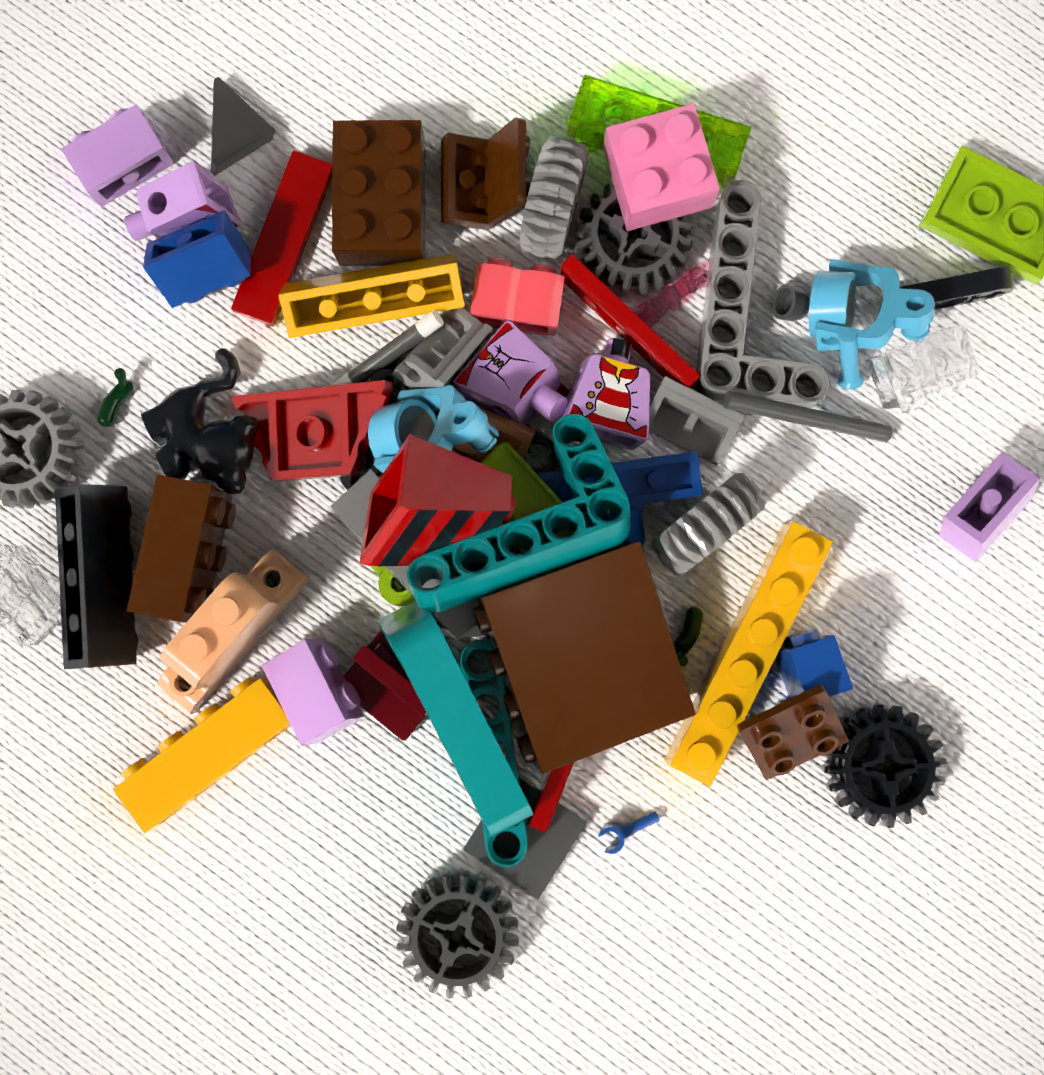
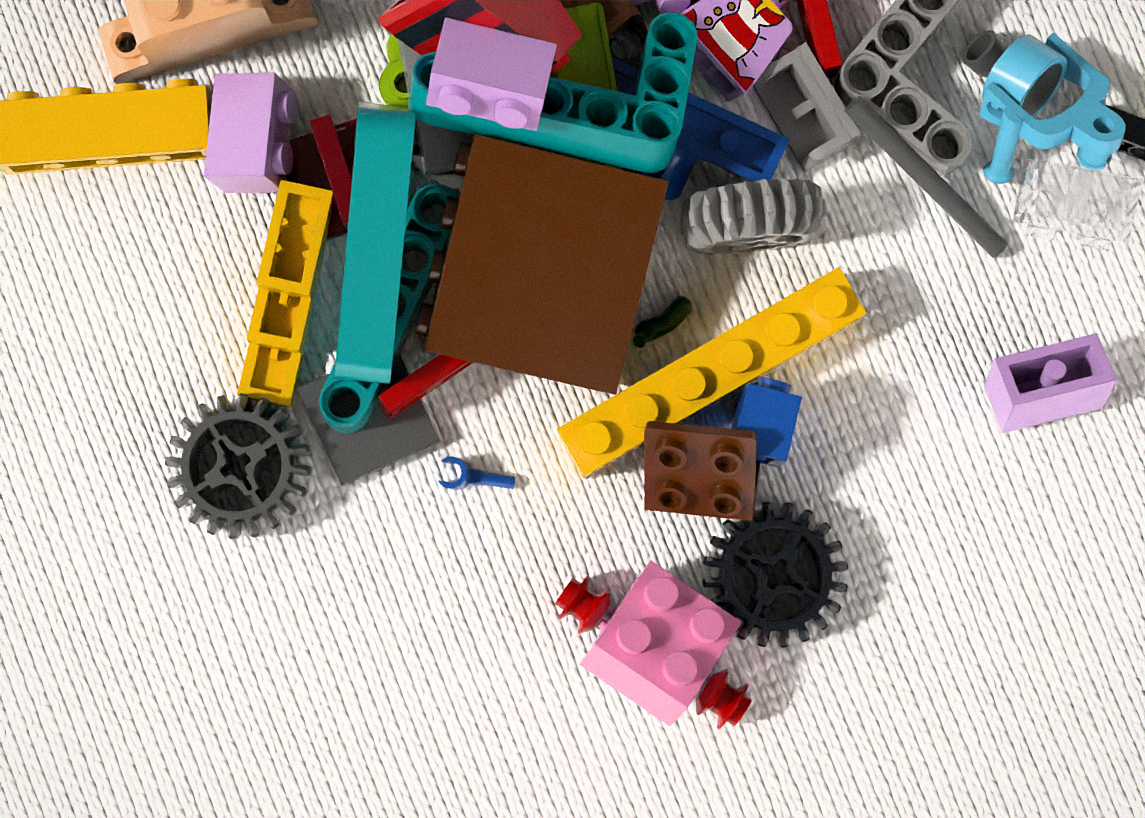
camera: 25 degrees right, 0 degrees up
none -> yellow slope [237,180,334,409]
none -> lavender brick [426,17,557,131]
none -> bright pink brick [555,560,752,729]

